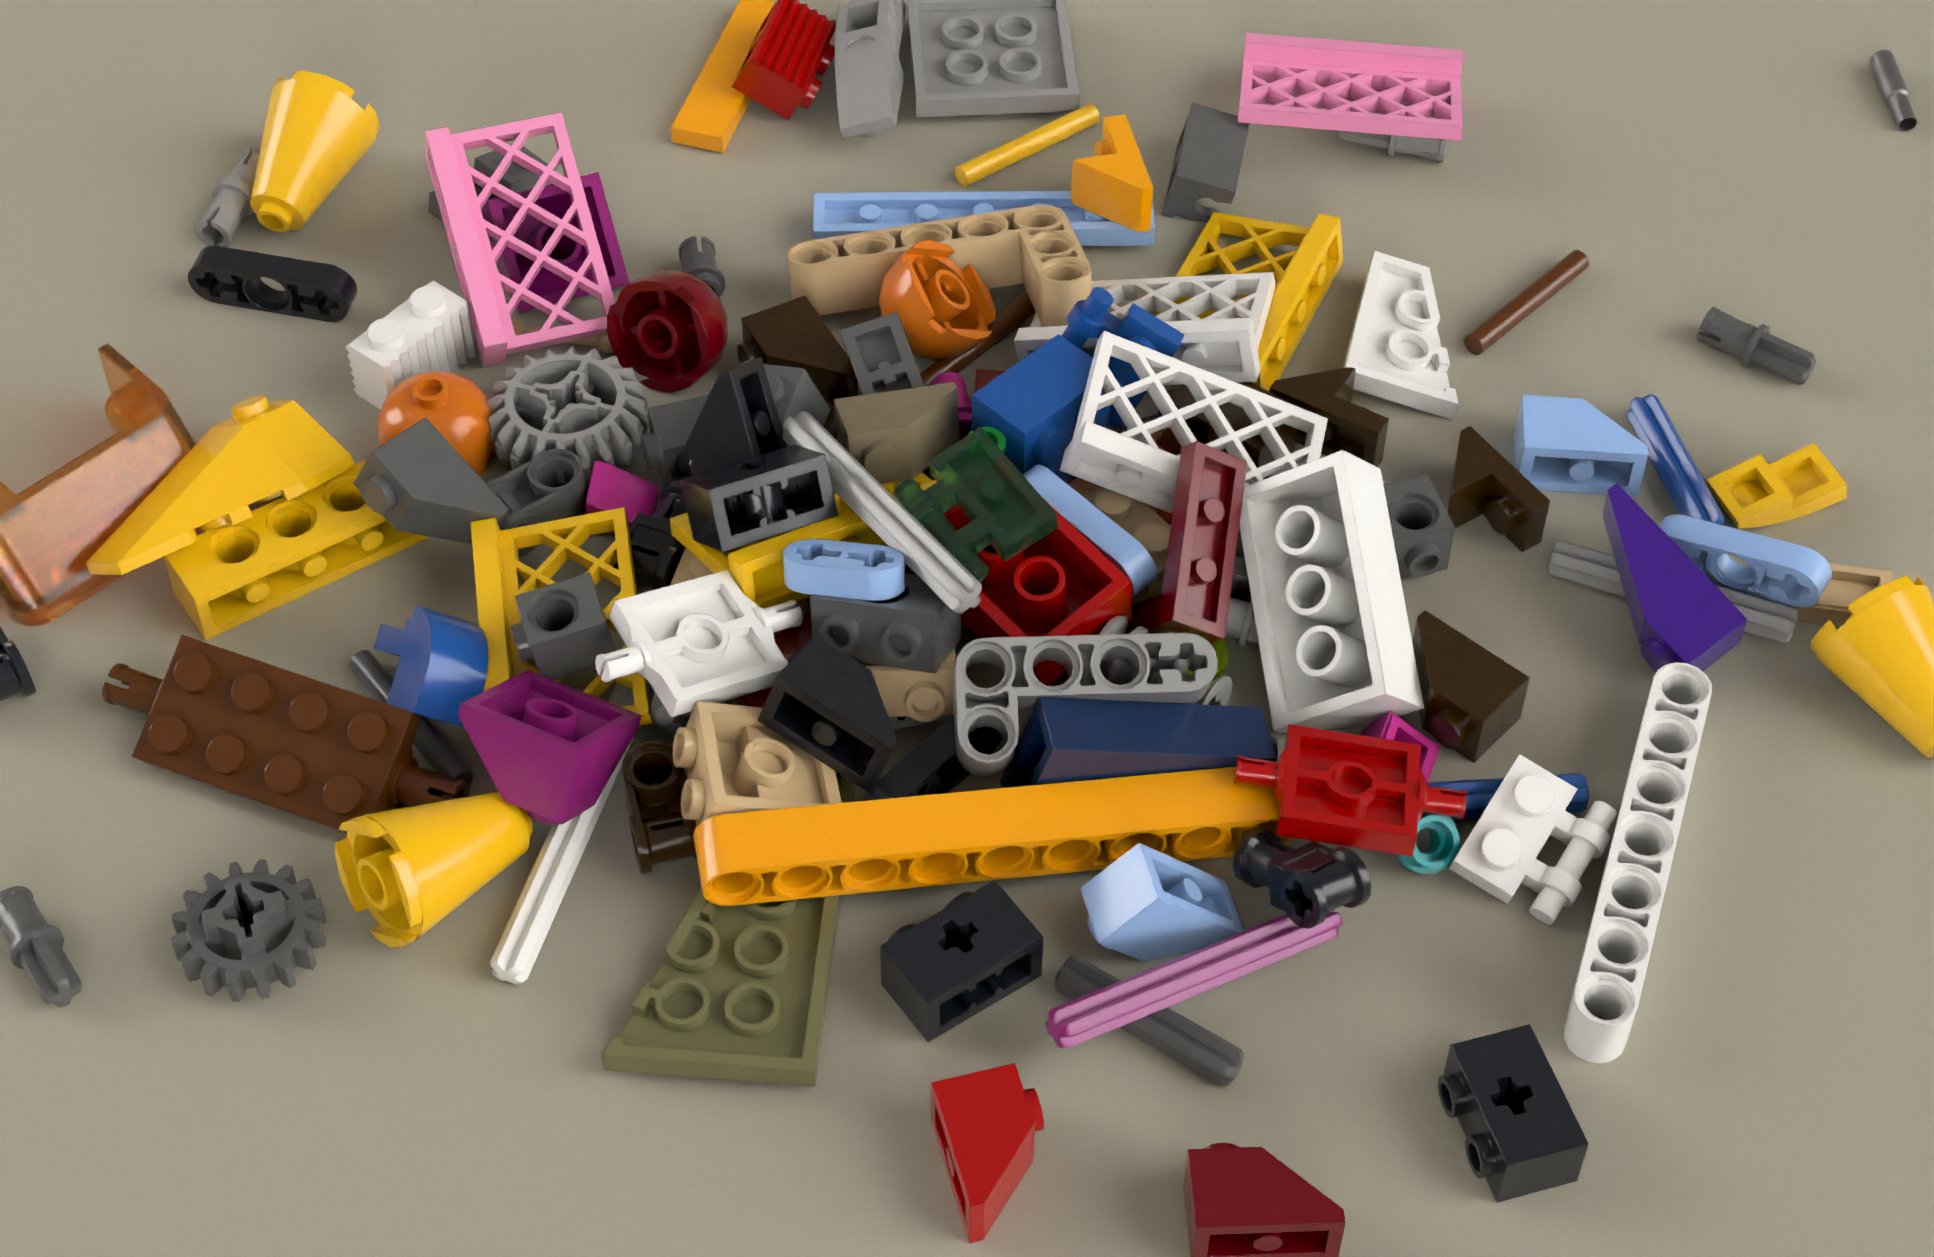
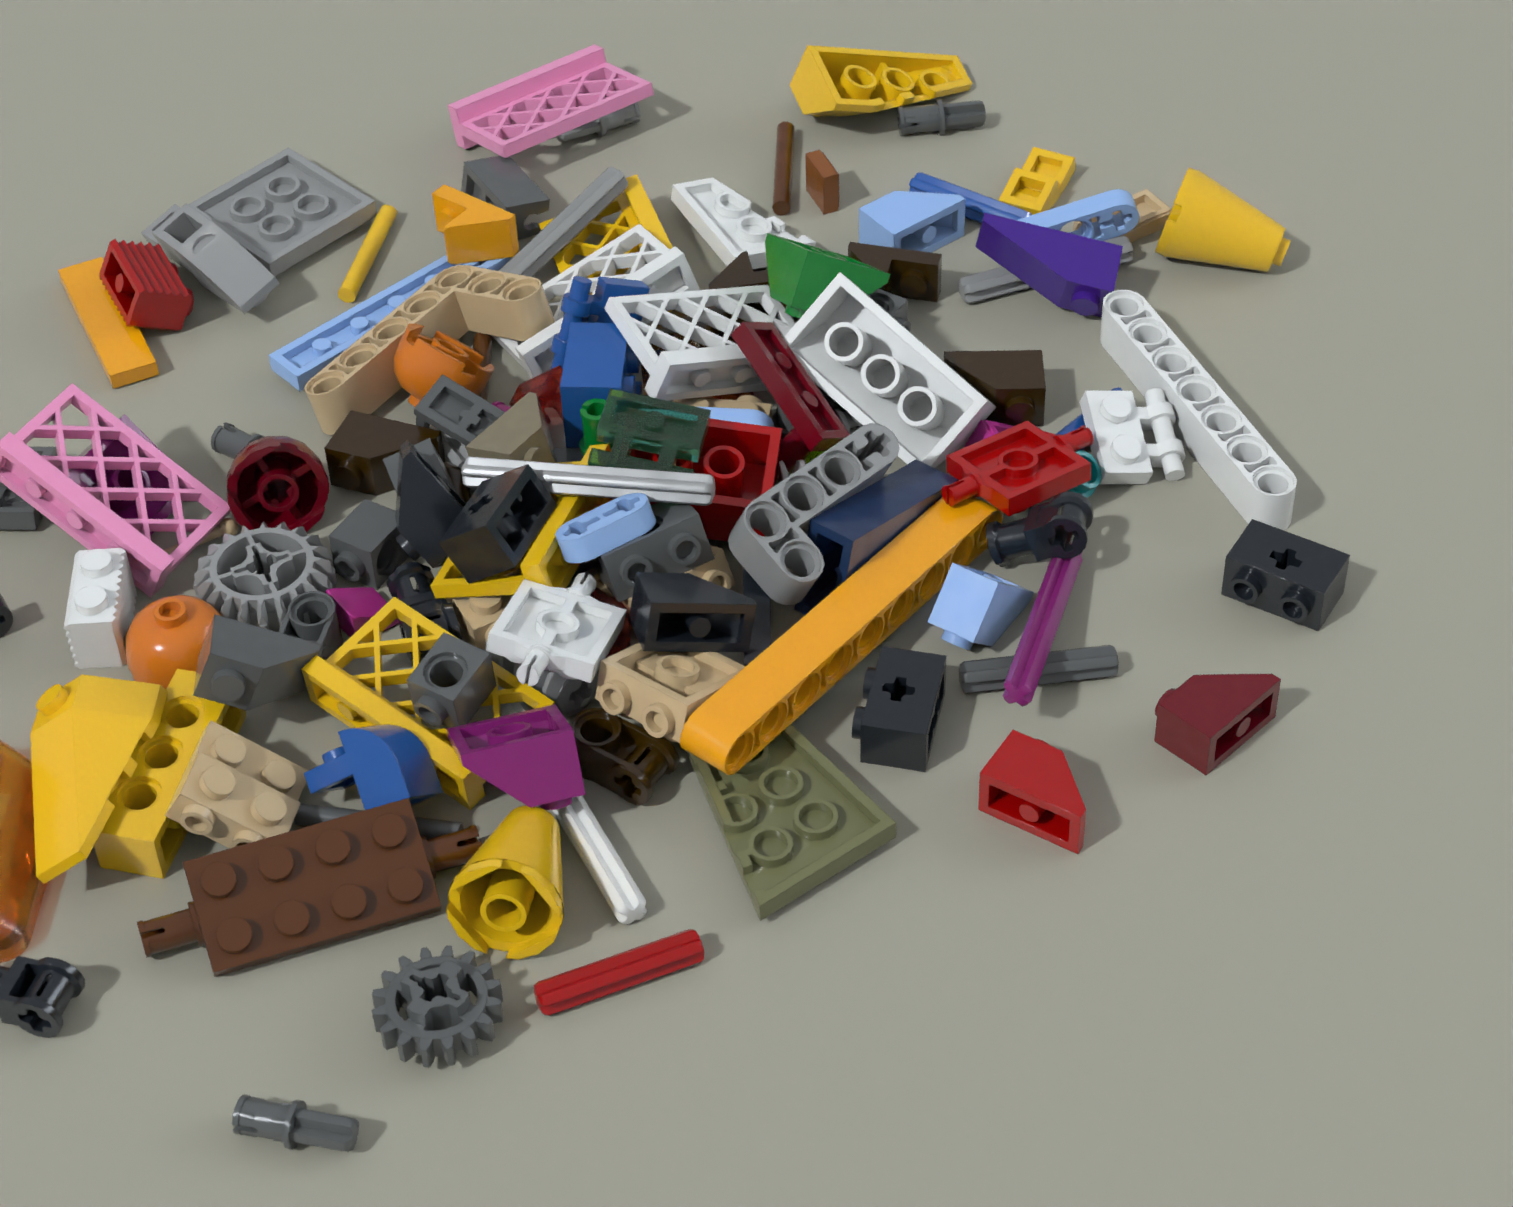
camera: 40 degrees left, 5 degrees down
none -> tan plate [165,720,309,848]
none -> light grey axle [499,167,628,277]
none -> red axle [534,929,704,1016]
none -> green slope [765,233,890,318]
none -> yellow wedge [789,45,972,117]
none -> dark orange tile [805,150,839,214]

